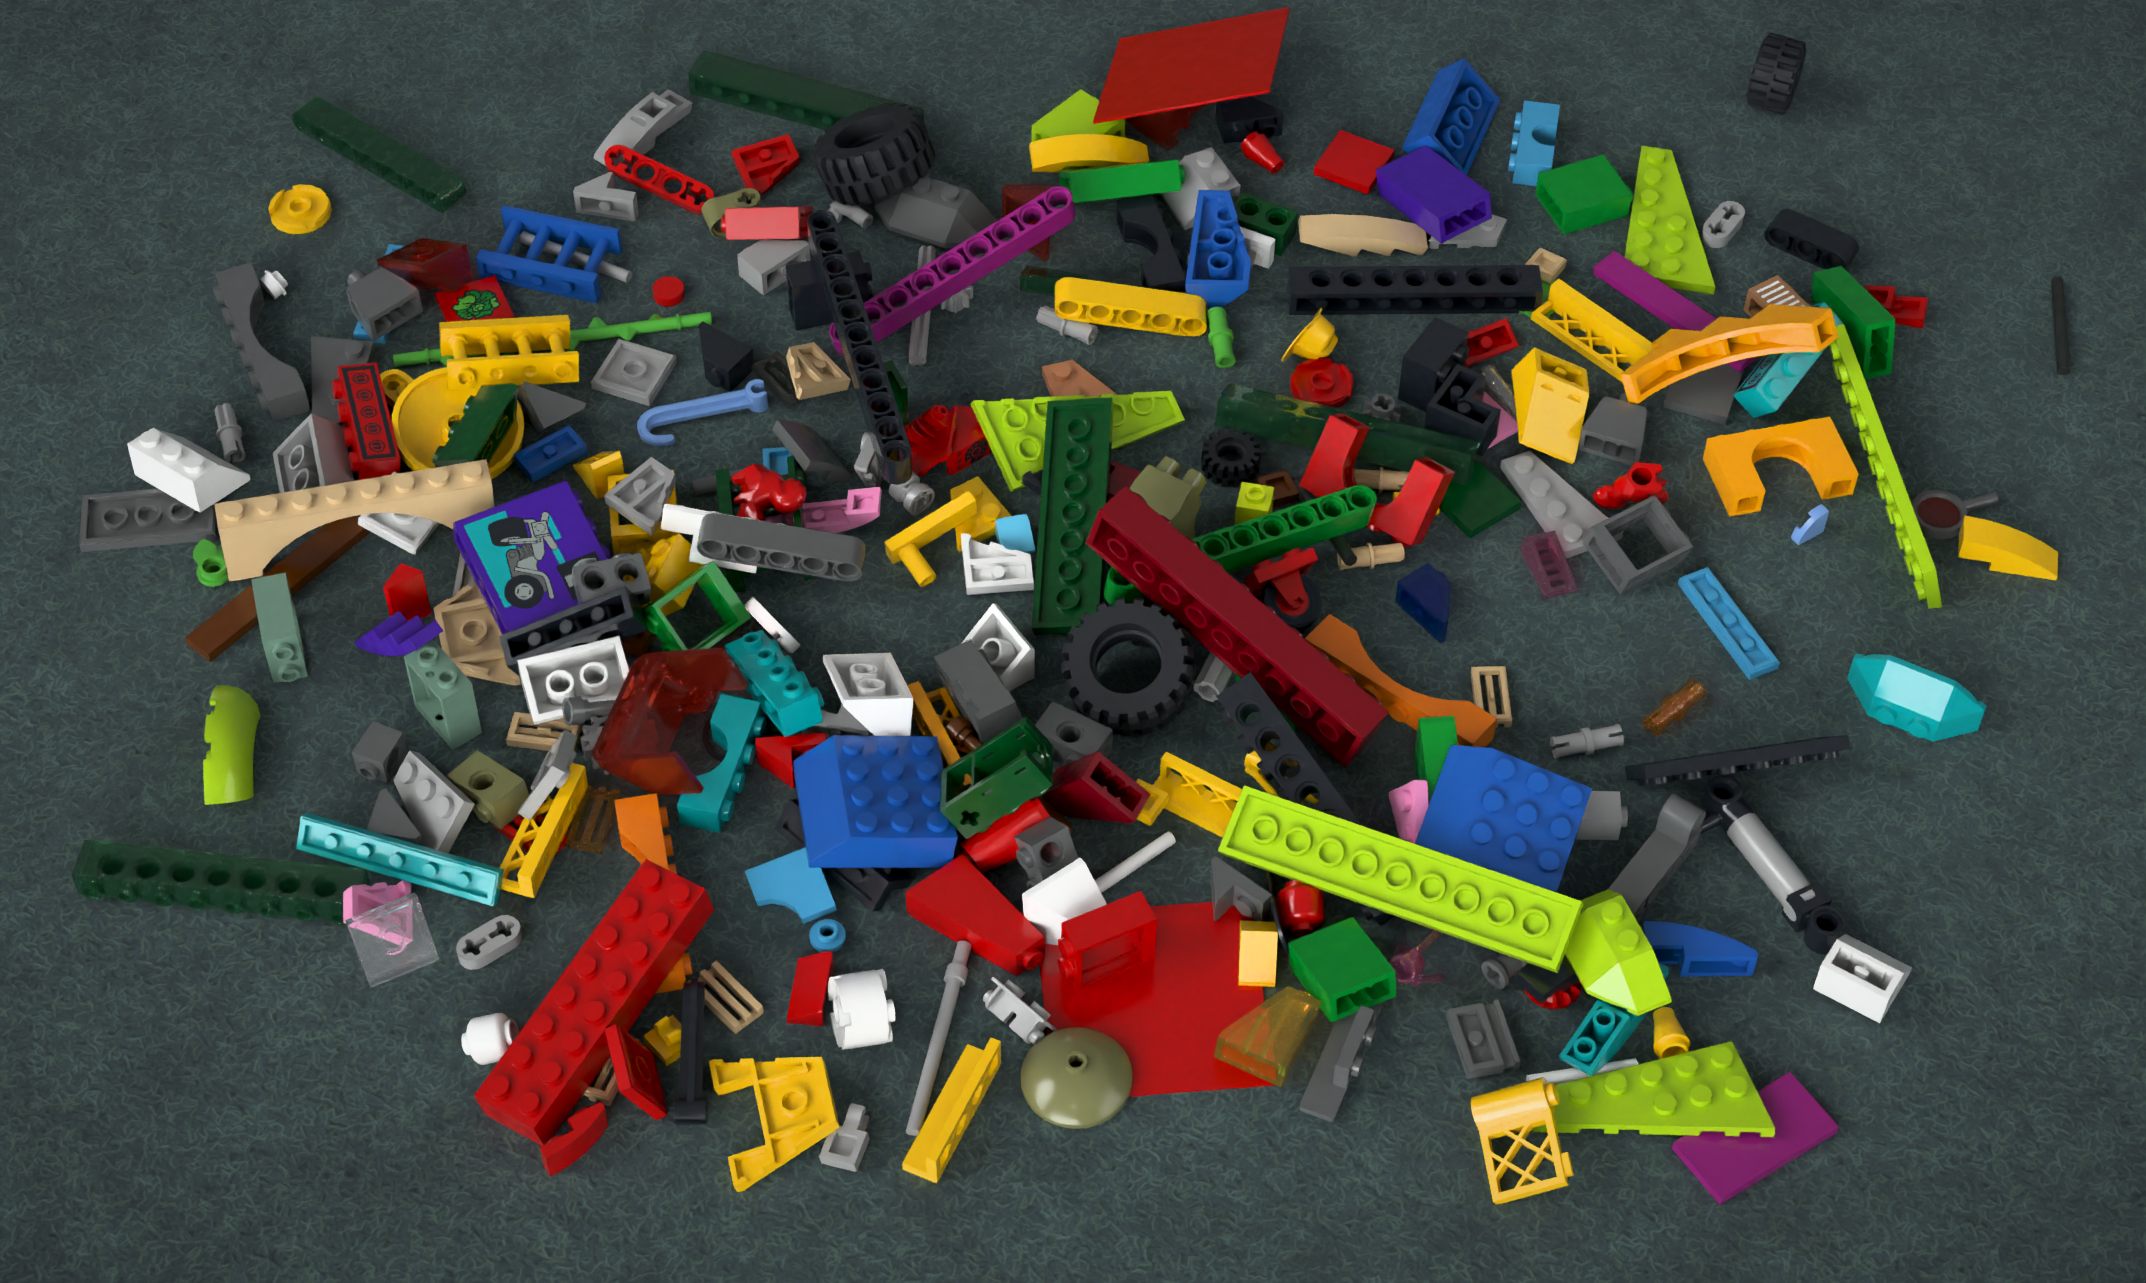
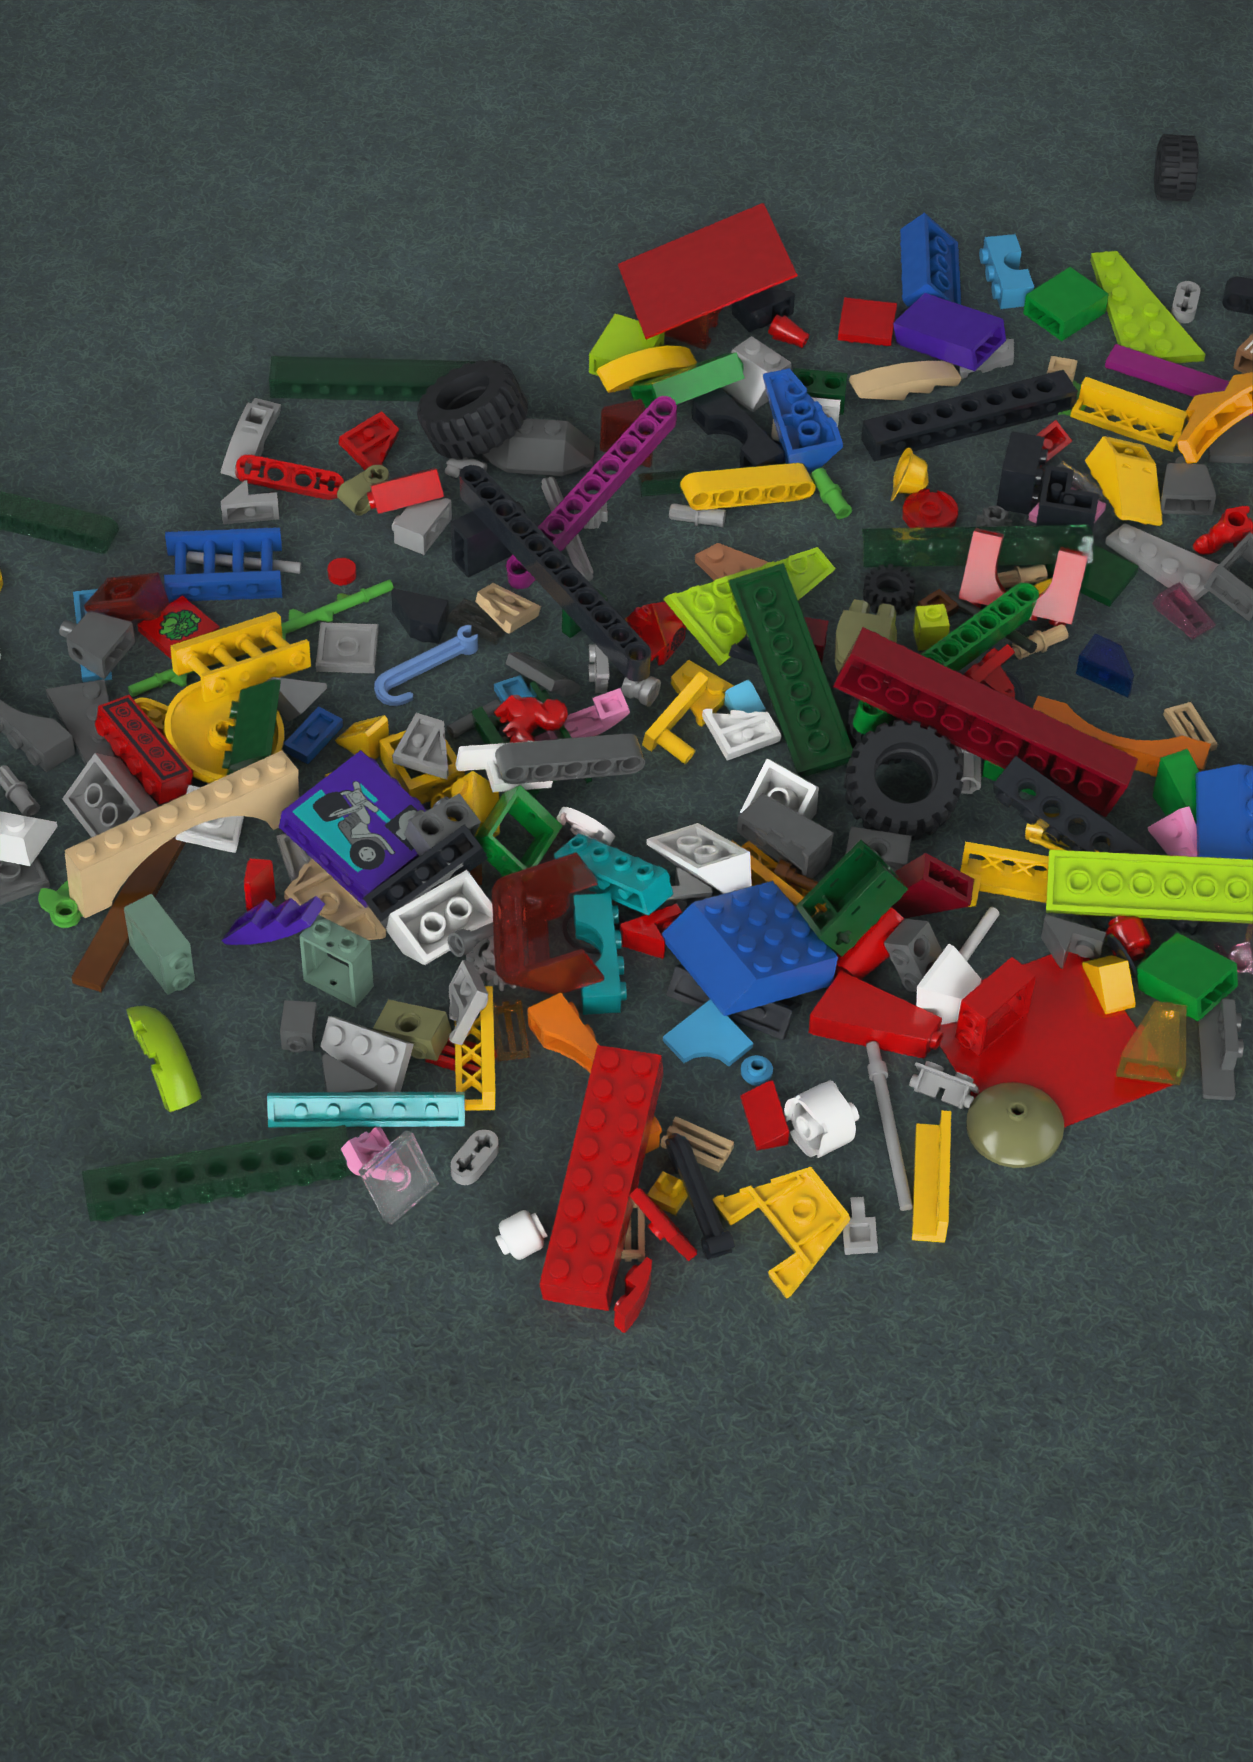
camera: 20 degrees left, 0 degrees up
tan tile [506,712,583,752] -> none

